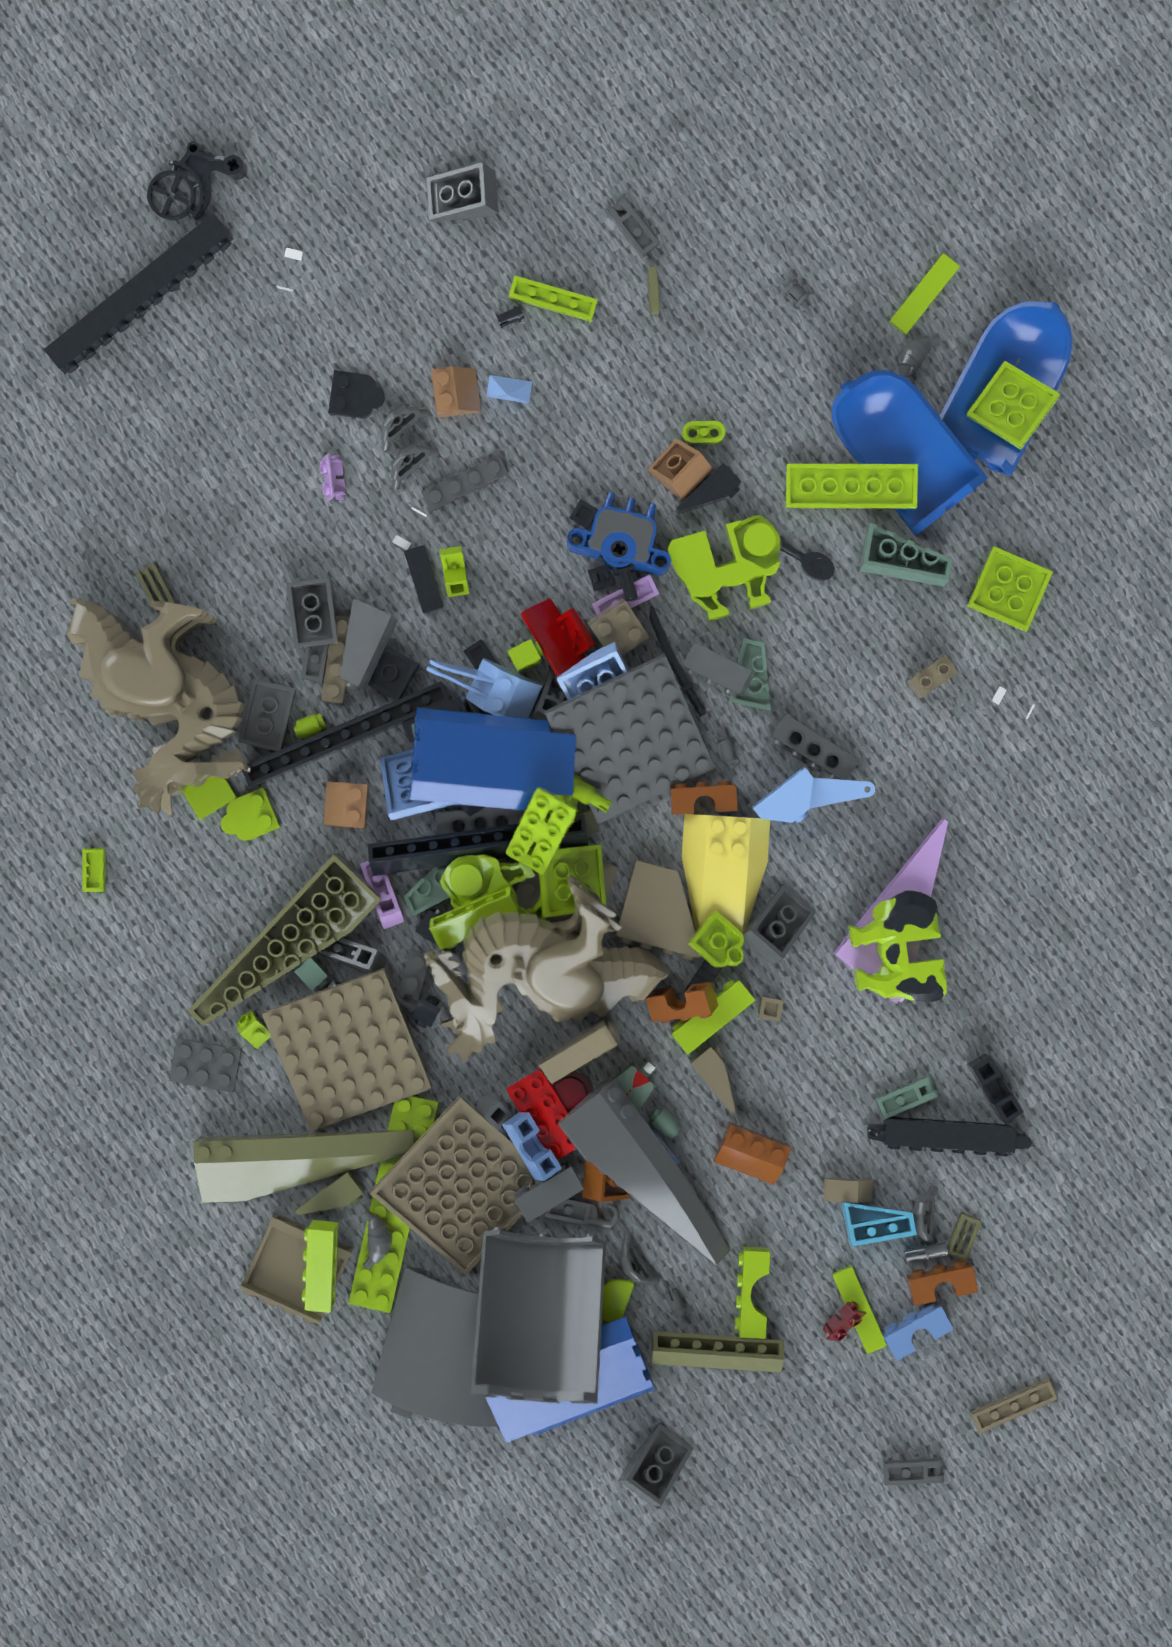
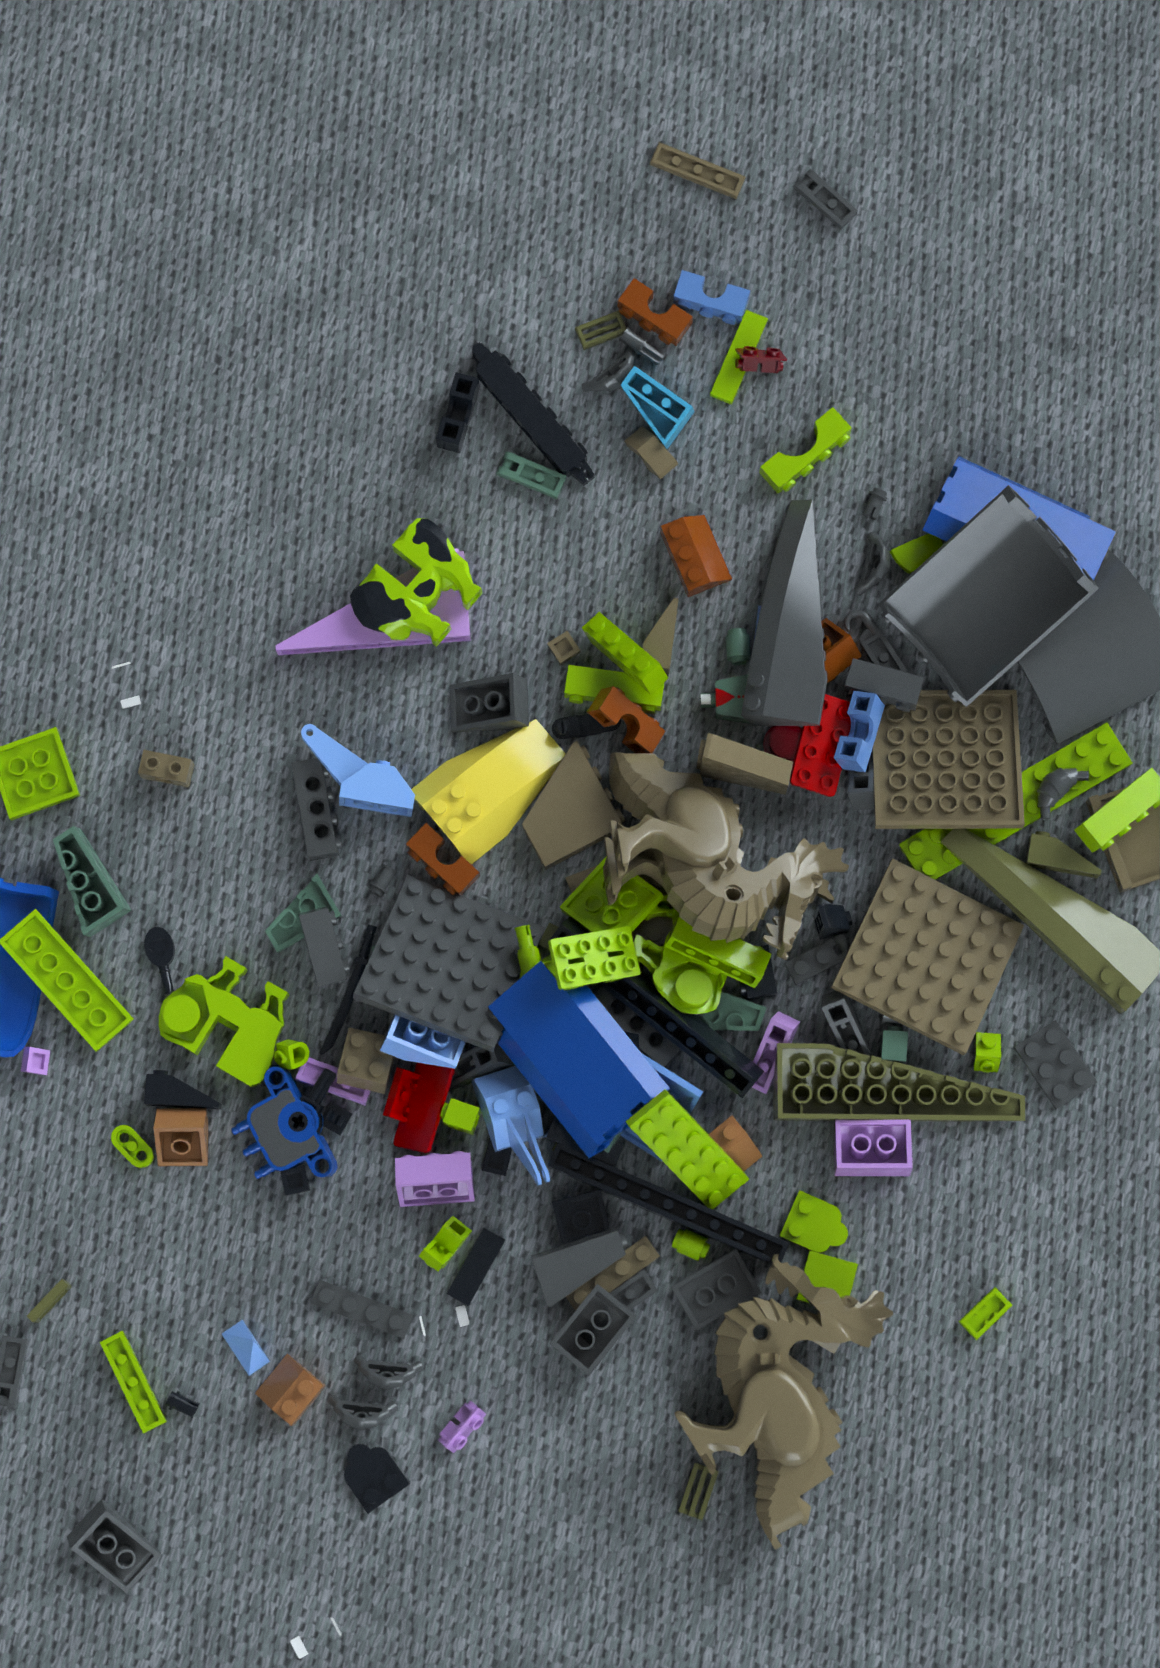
camera: 135 degrees left, 10 degrees down
dark grey slope [618,1423,694,1506] -> none
olive brick [651,1331,784,1373] -> none
lime plate [688,910,744,968] -> none
none -> lavender plate [21,1047,50,1075]
none -> lime plate [274,1039,309,1070]
none -> lavender slope [395,1151,475,1207]
none -> lime brick [582,612,668,694]
none -> lime plate [626,1089,749,1210]
none -> lavender slope [834,1120,913,1176]

